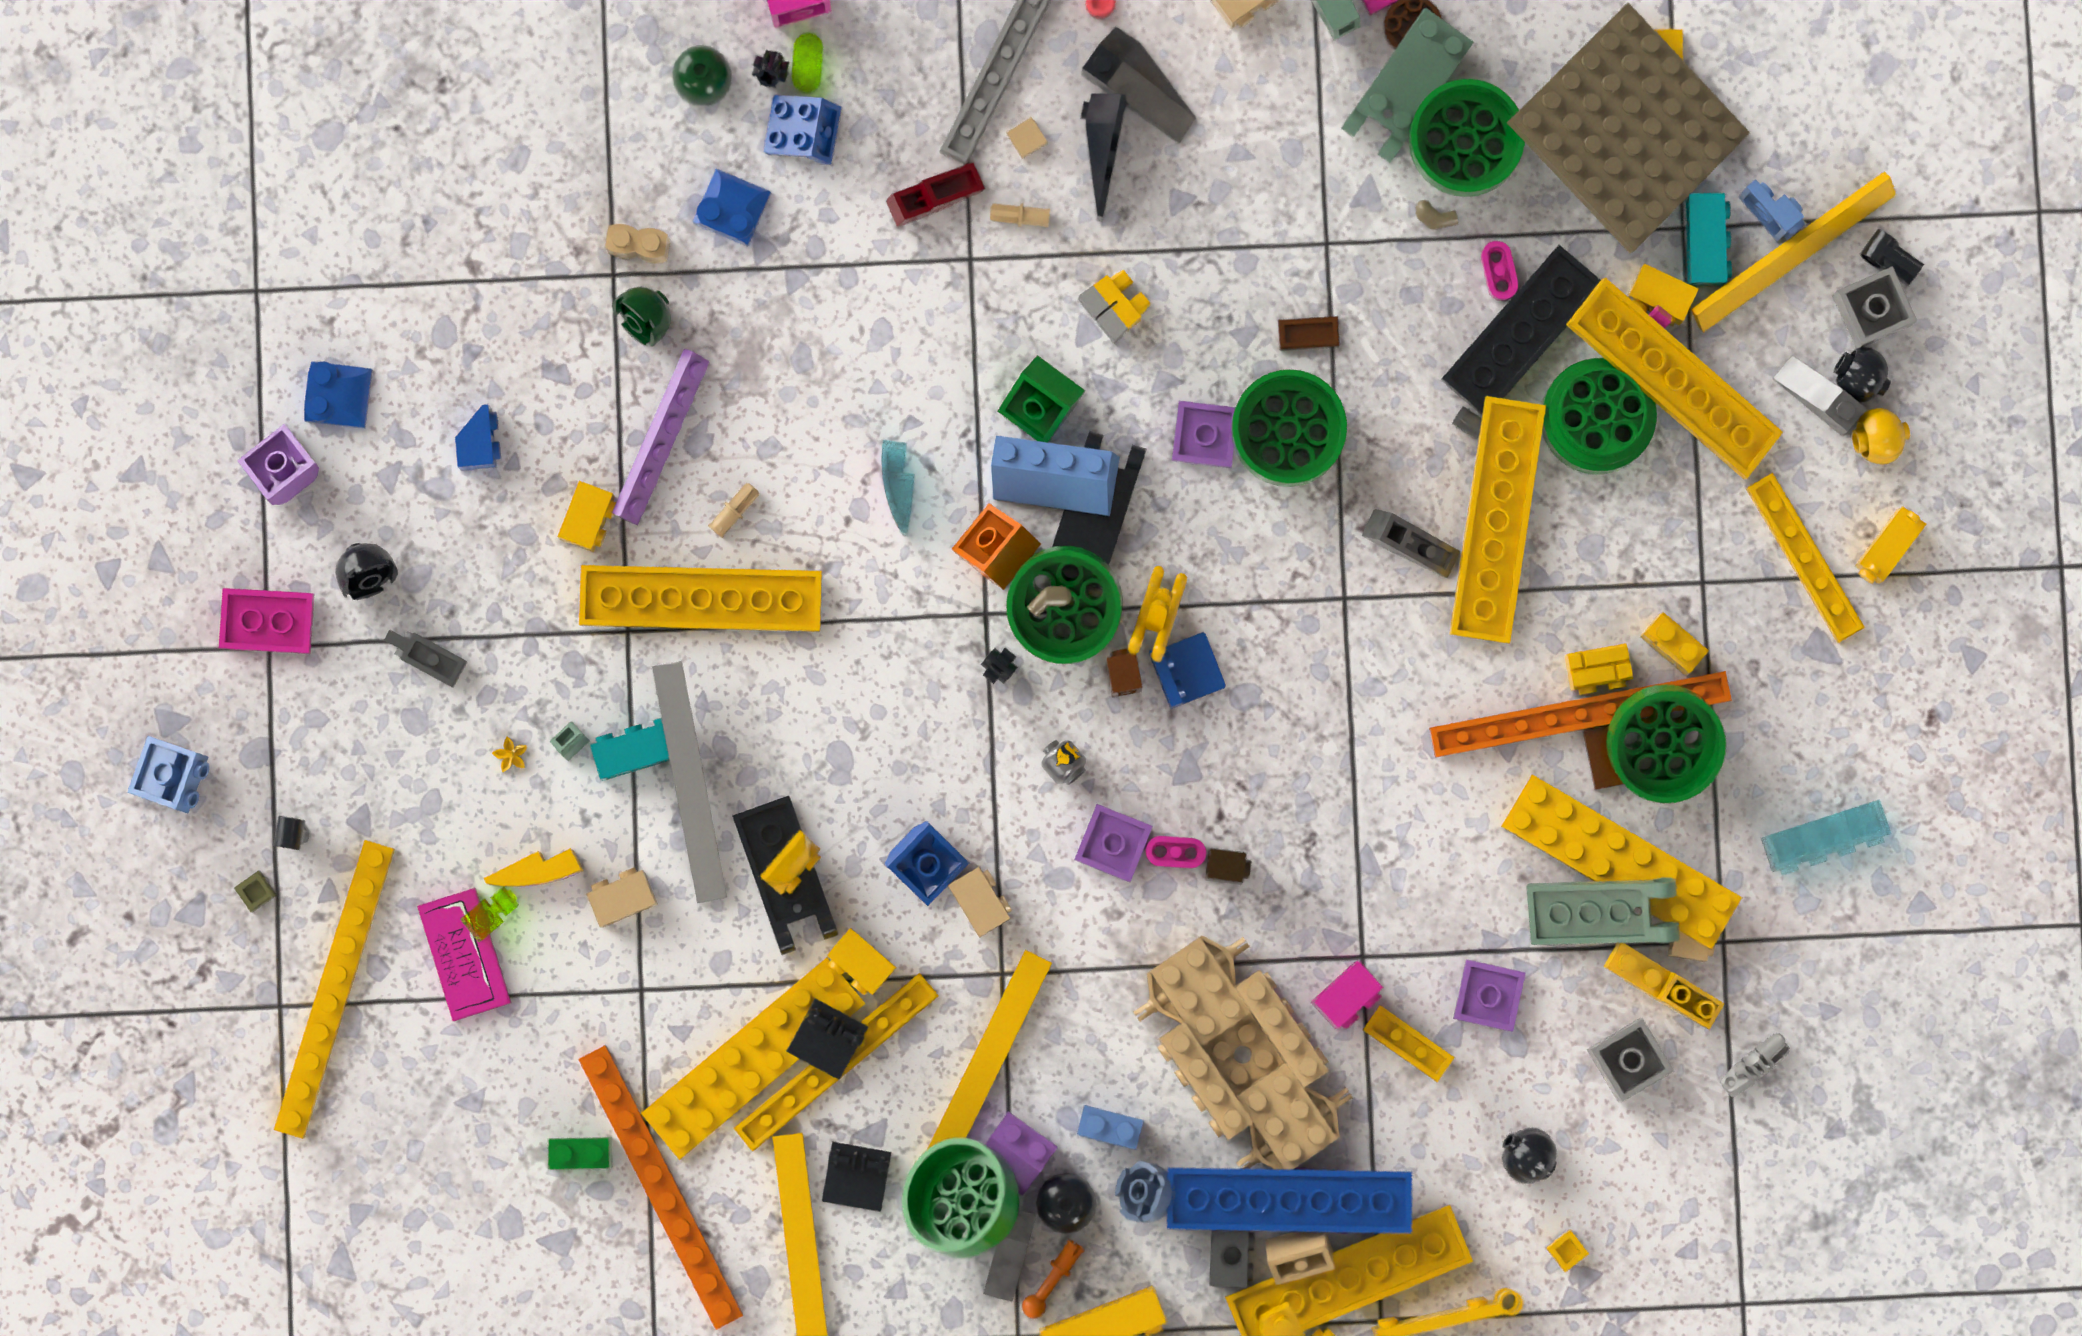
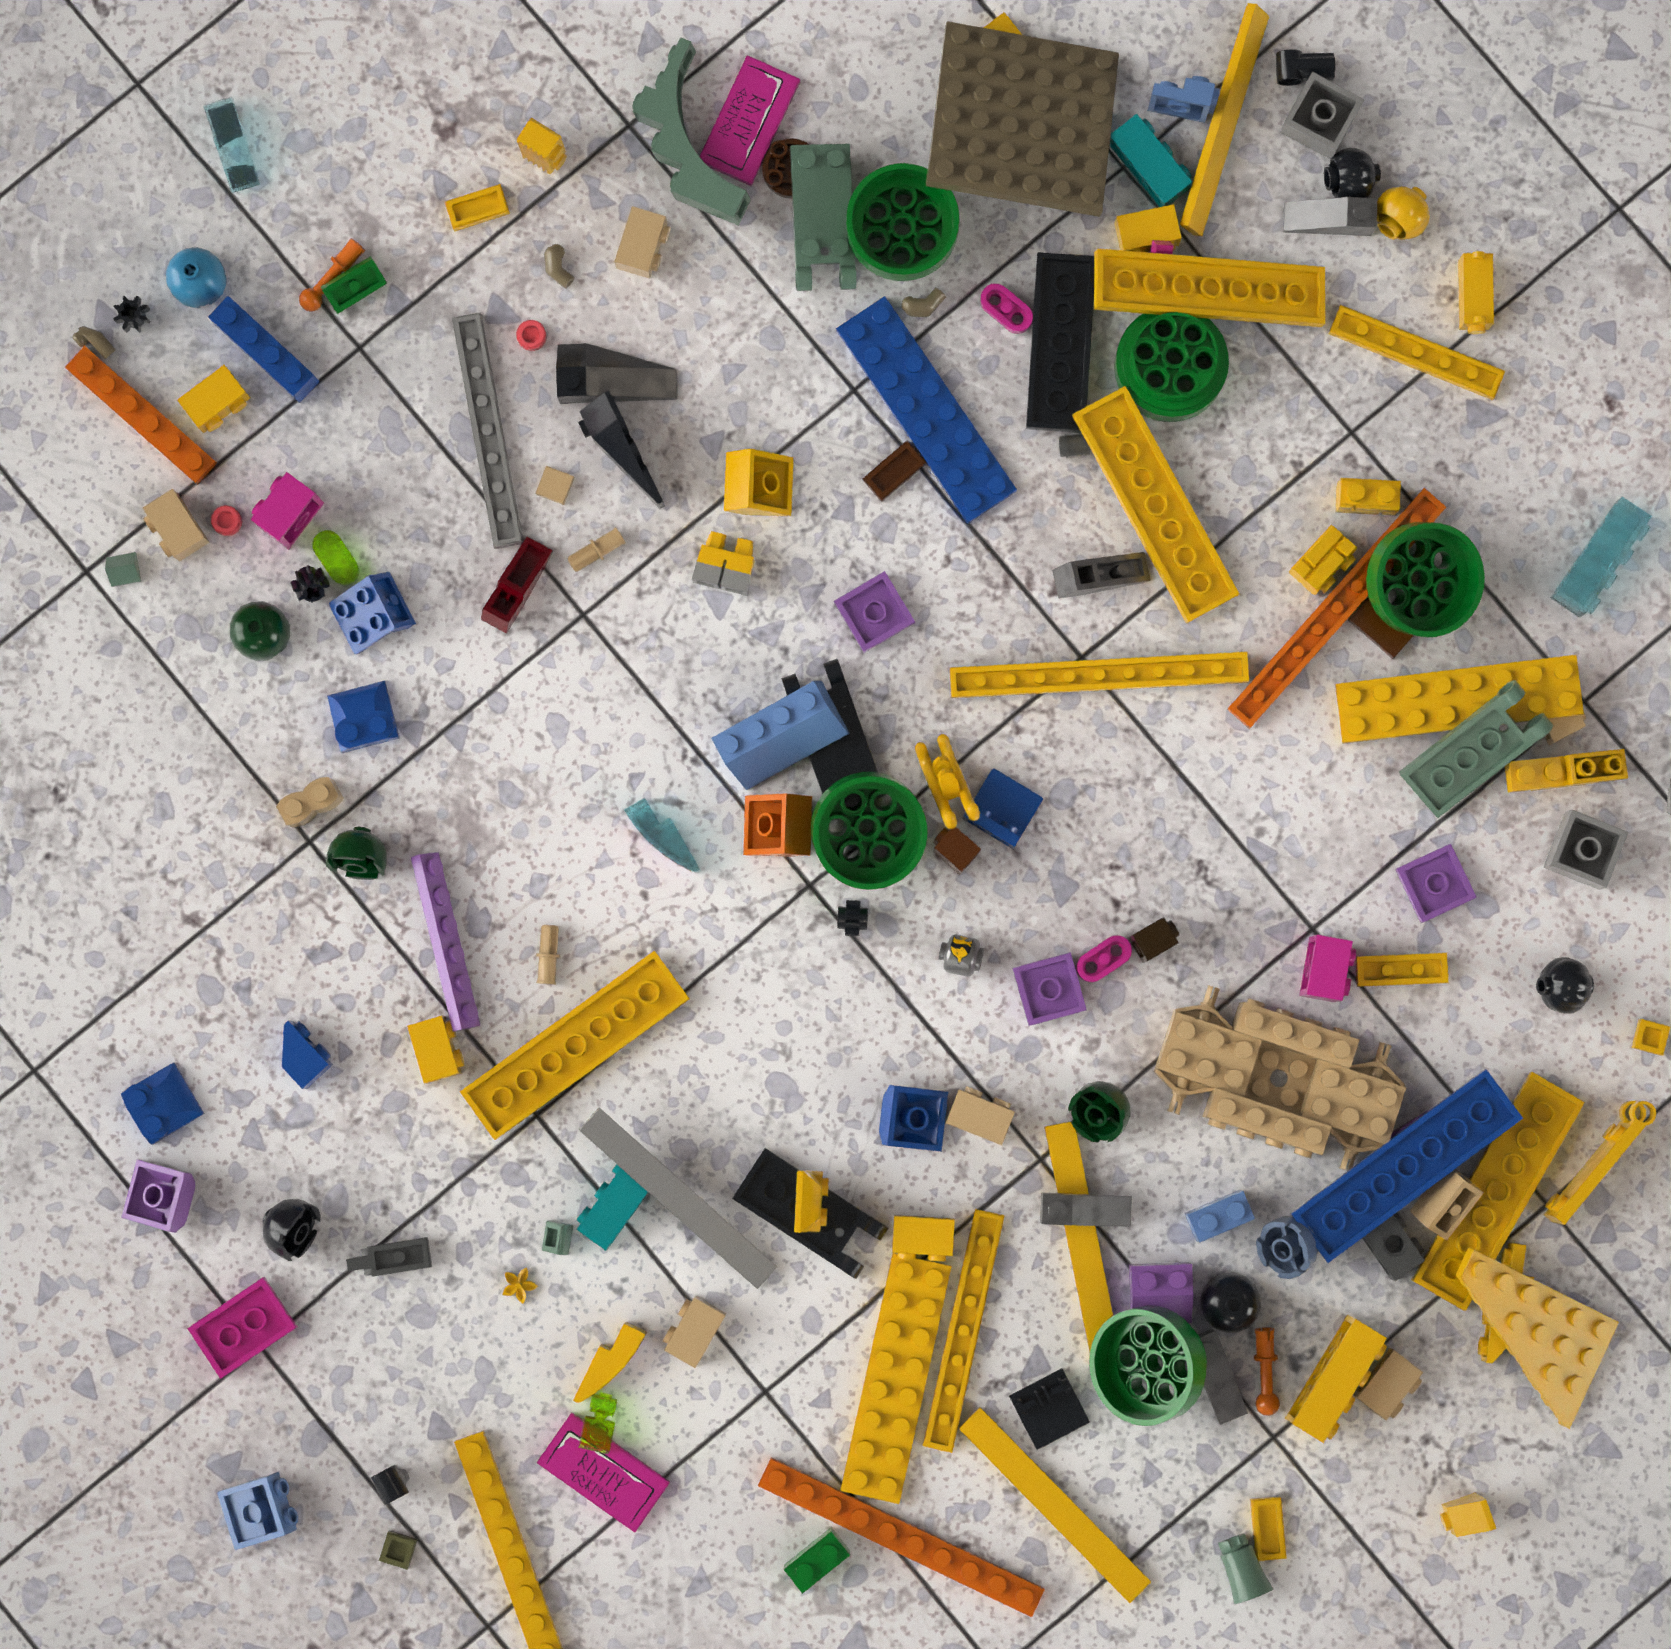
camera: 30 degrees left, 0 degrees up
black hinge [786,998,868,1080] -> none
green slope [997,355,1085,443] -> none
dark tan arm [1027,586,1072,617] -> none
green wheel [1231,369,1347,487] -> none
none -> yellow slope [724,448,794,516]
none -> blue plate [836,296,1017,524]
none -> yellow plate [949,652,1249,698]
none -> flat silver slope [1040,1193,1132,1227]
none -> dark green cylinder [1068,1081,1130,1143]

